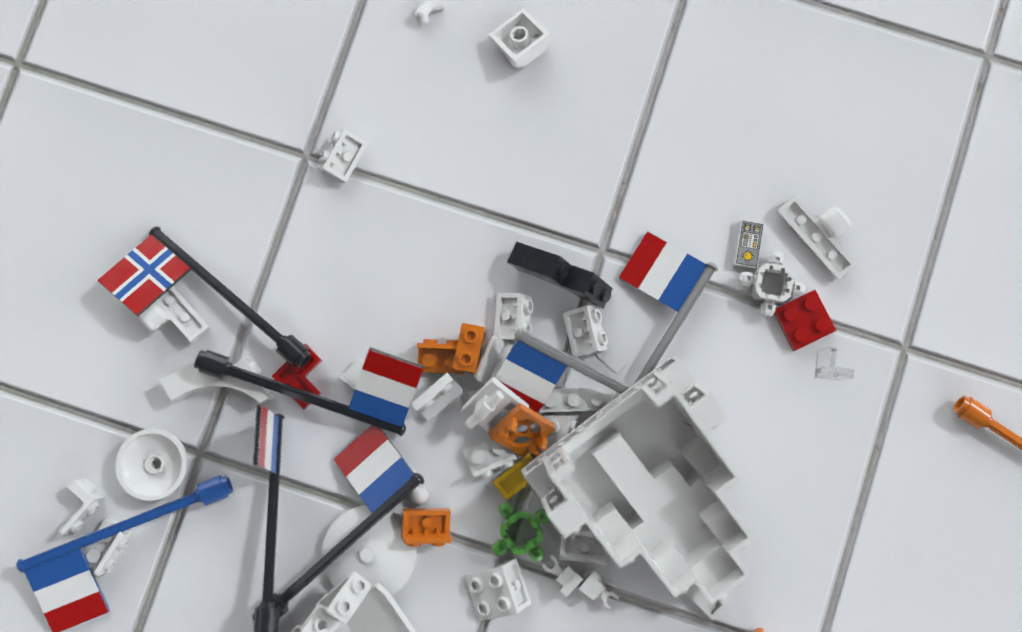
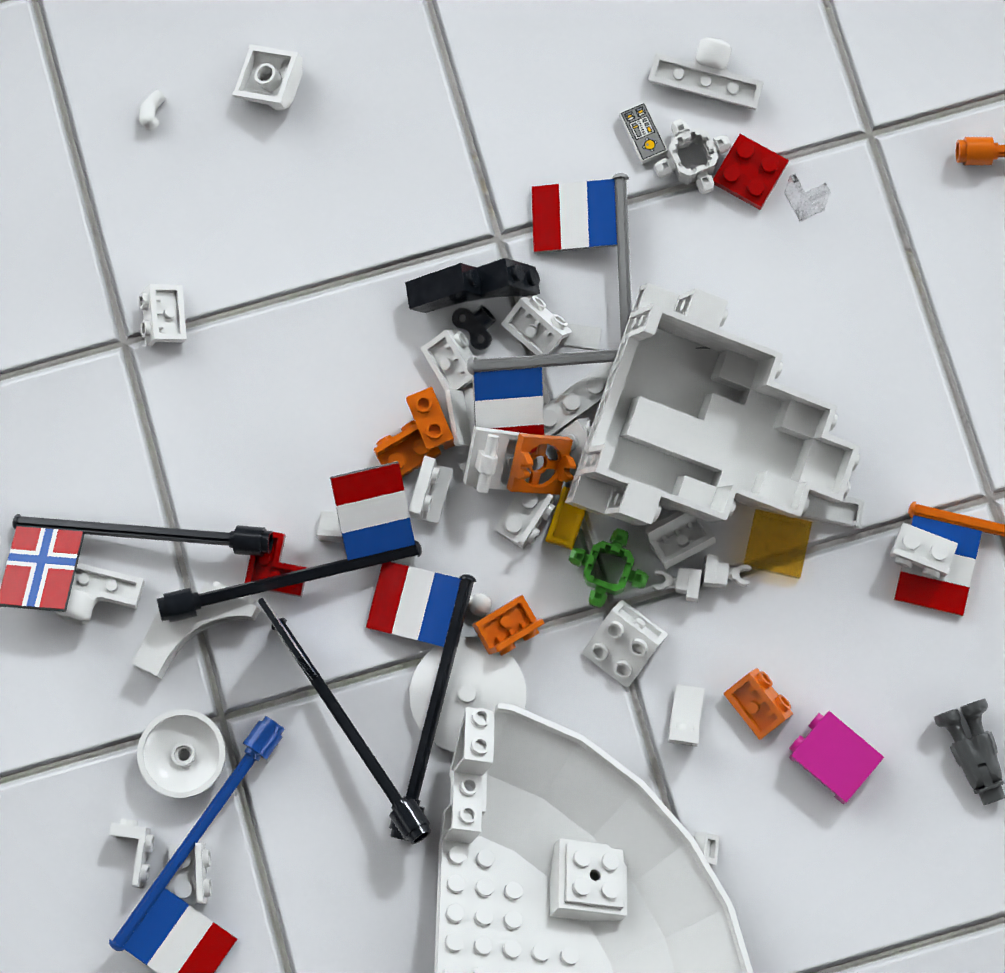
camera: 30 degrees left, 5 degrees down
none -> black piece [452,305,496,350]
none -> clear yellow tile [743,509,812,579]

